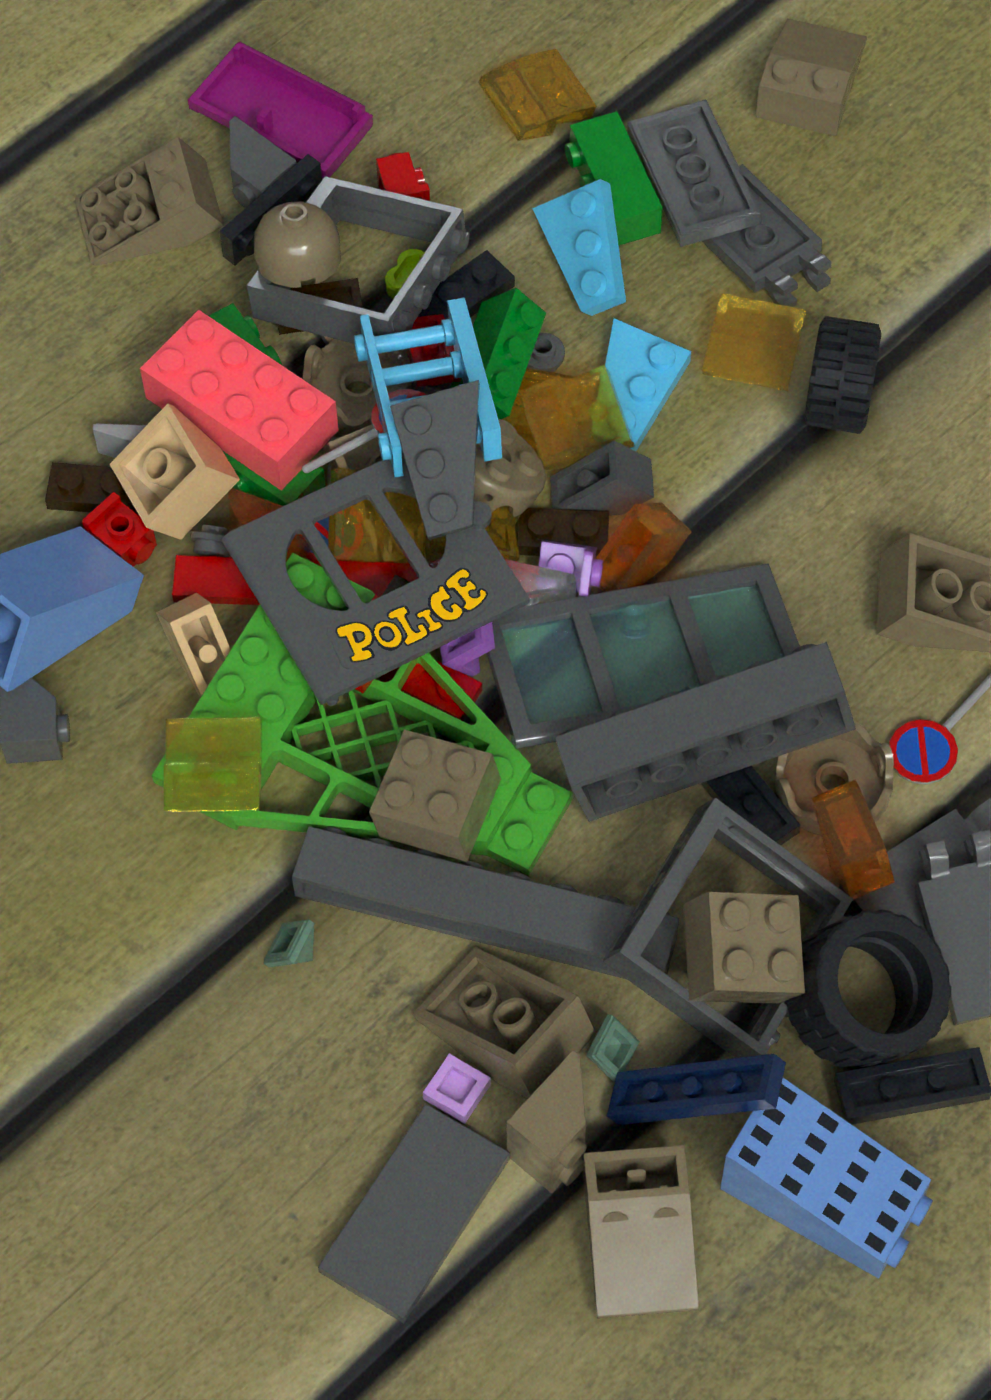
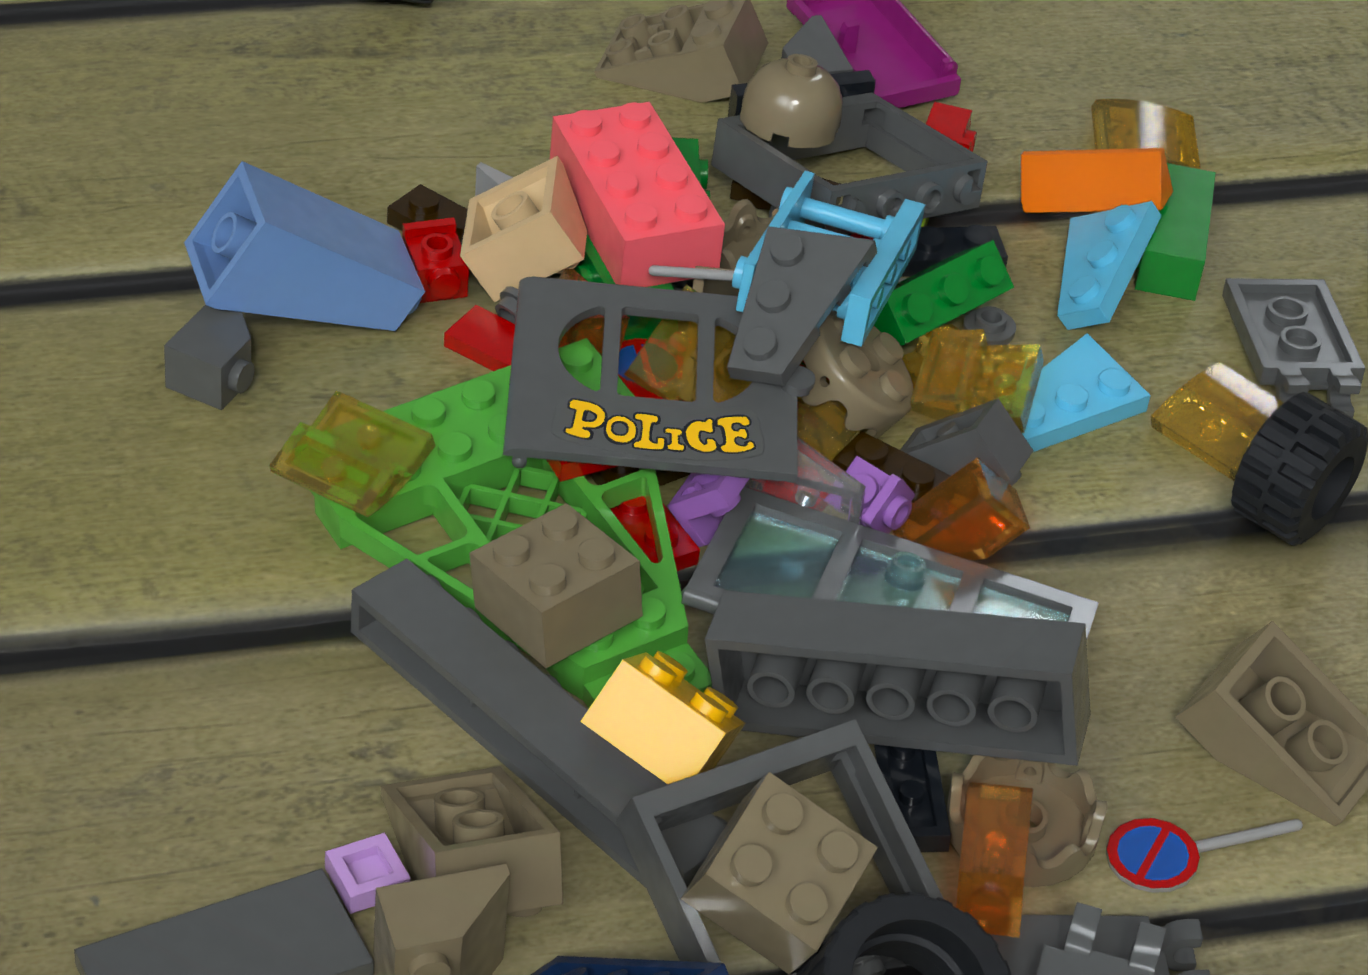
camera: 25 degrees right, 20 degrees down
tan slope [156,593,231,698] -> none
sand green slope [263,919,314,967] -> none
sand green slope [586,1014,640,1082] -> none
dark grey tile [627,100,762,247] -> none
none -> yellow brick [580,651,746,784]
none -> orange slope [1021,148,1173,213]

